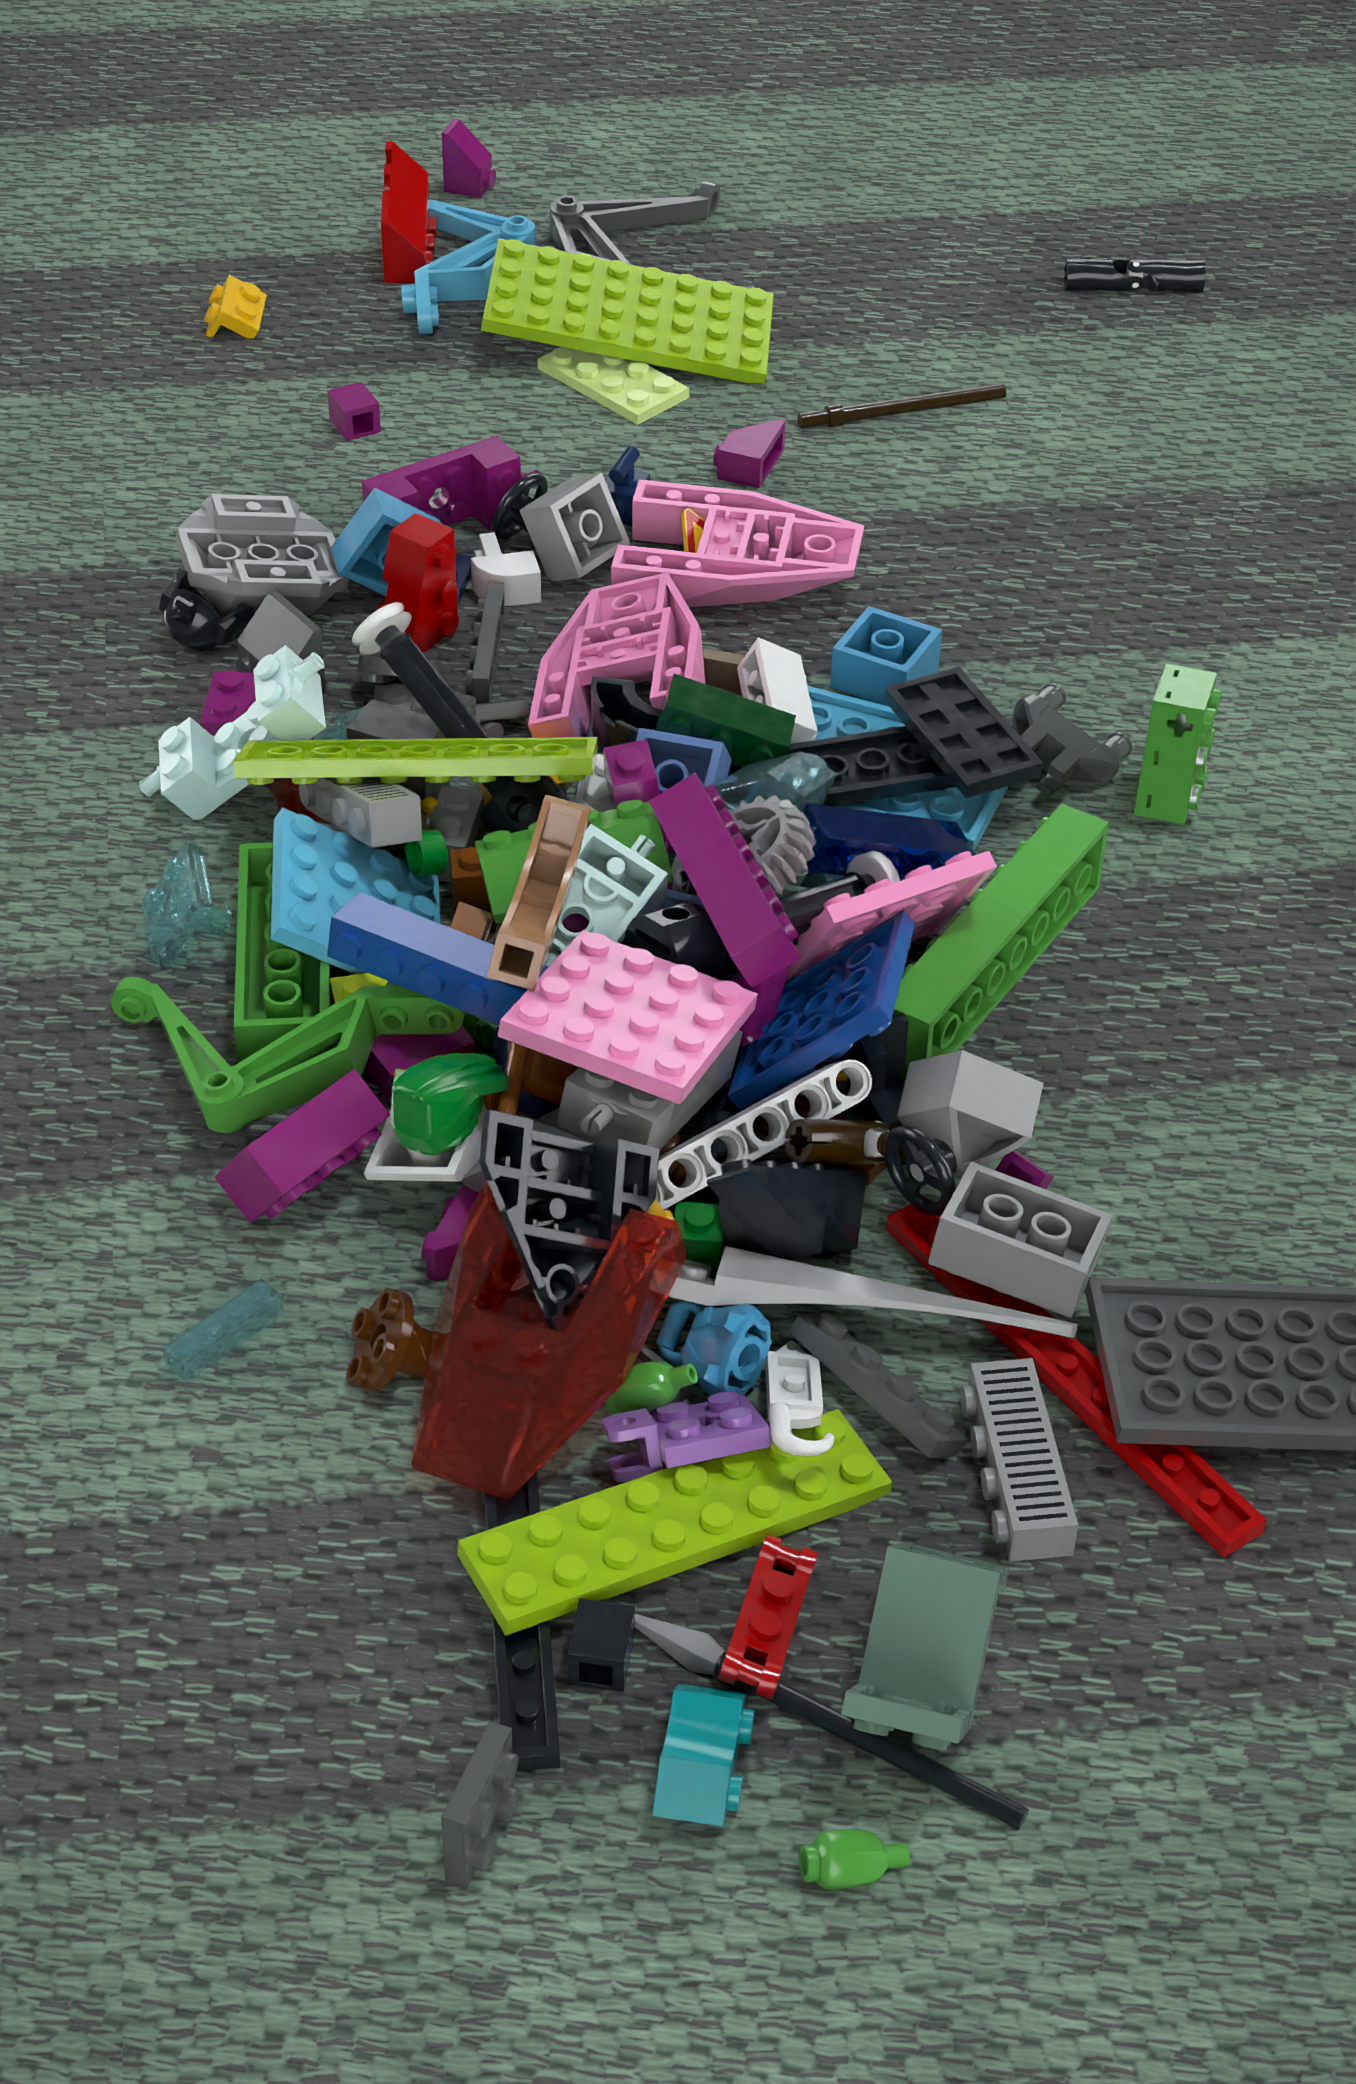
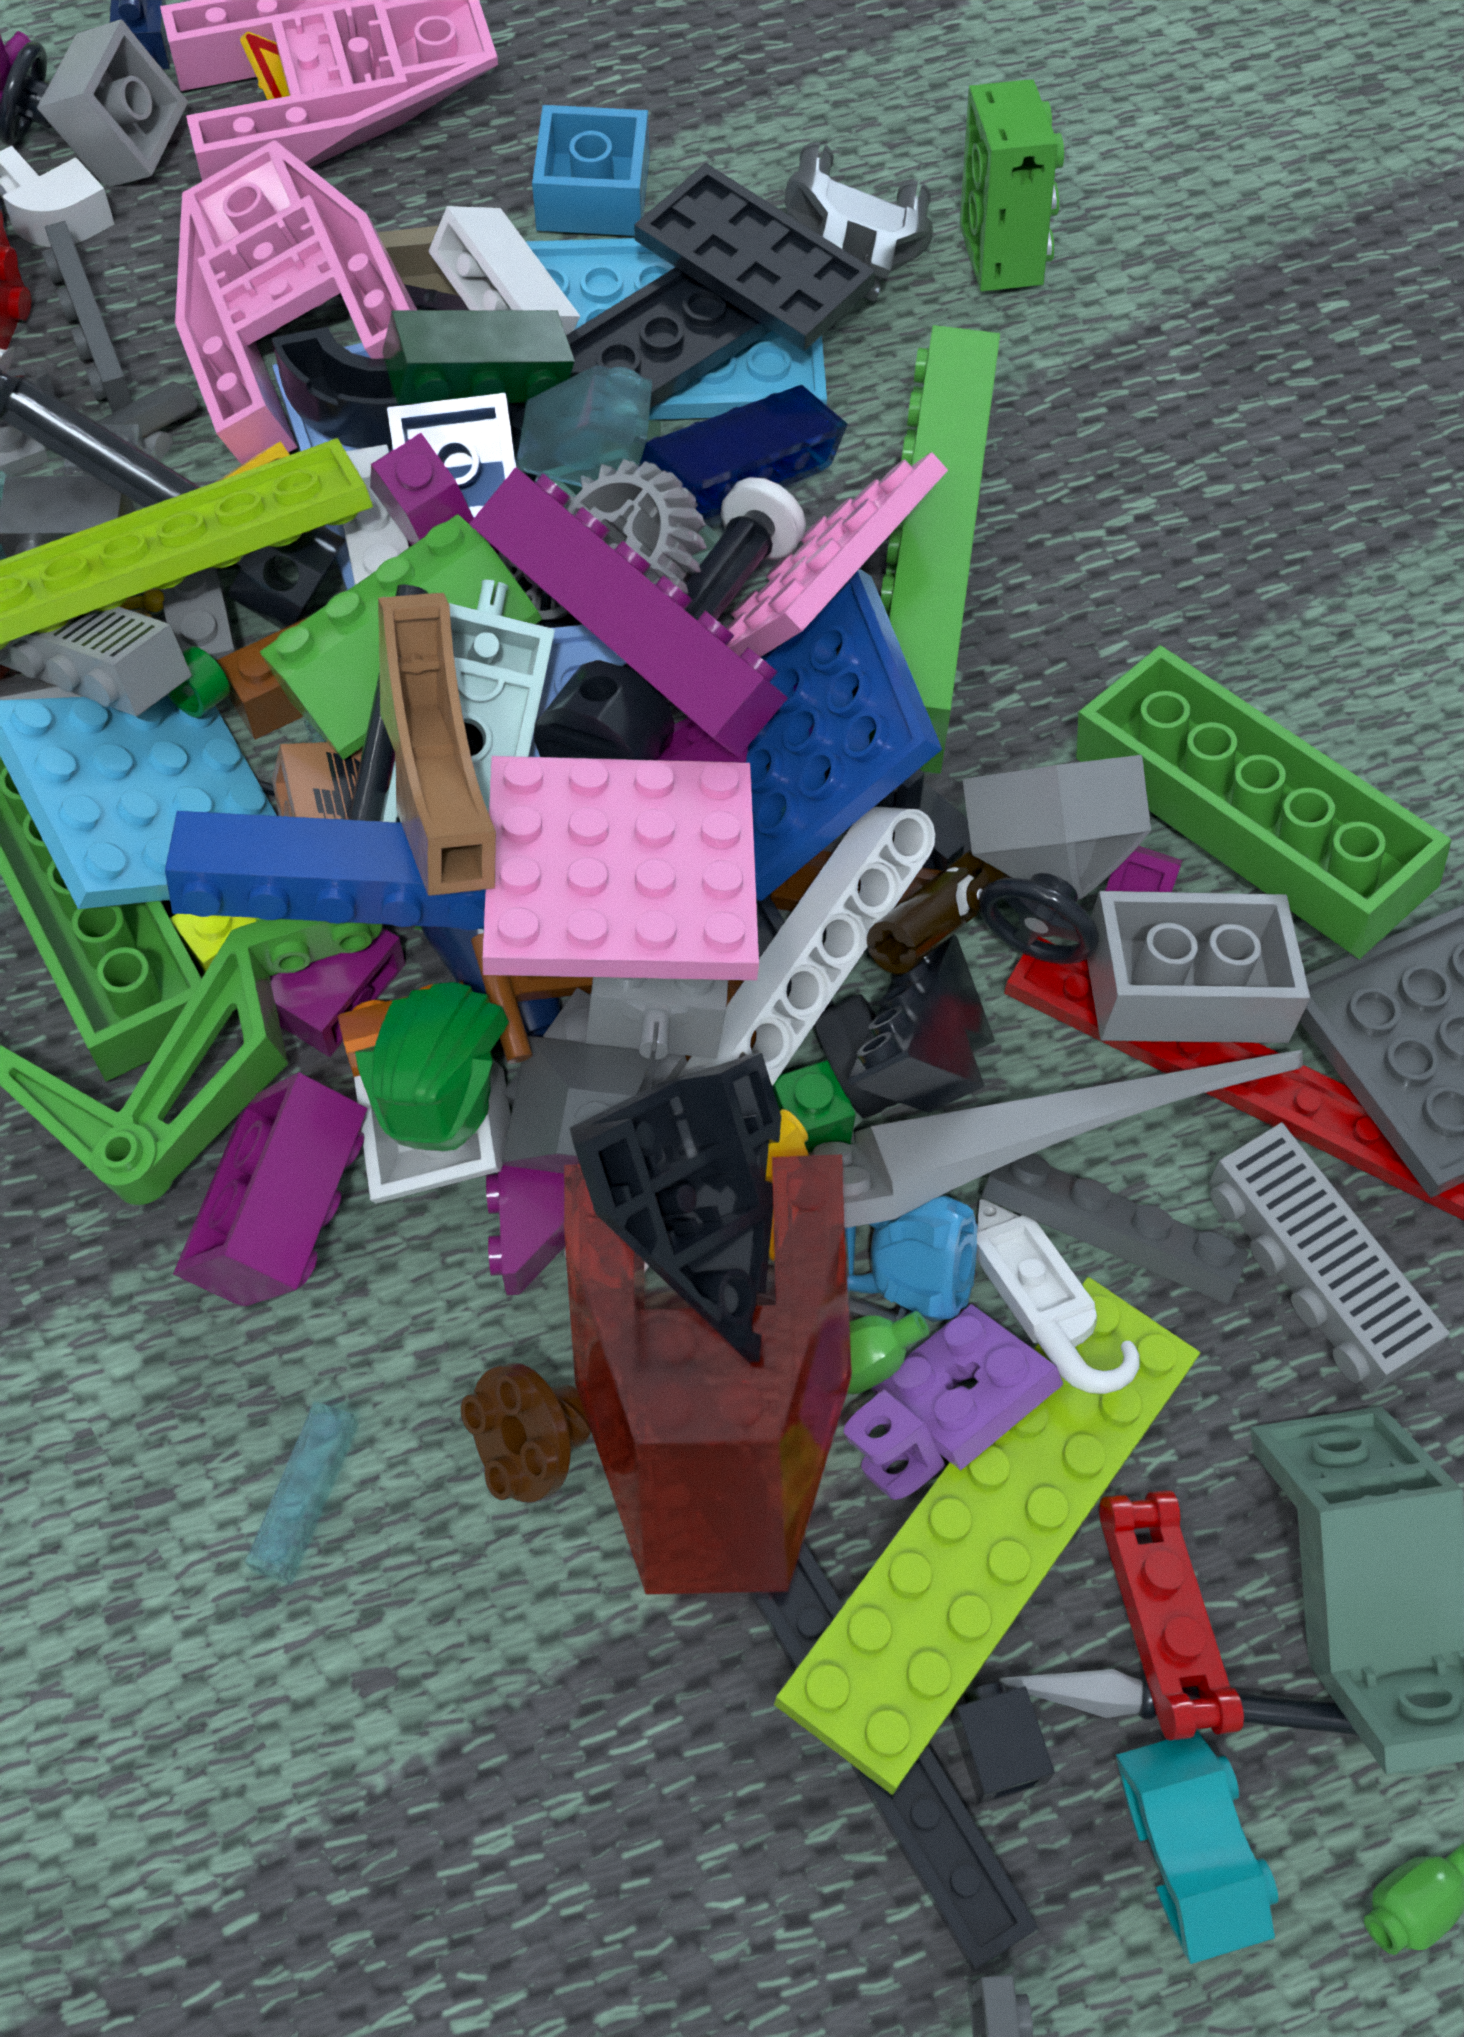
camera: 25 degrees left, 20 degrees up
none -> bright green brick [1076,645,1452,960]

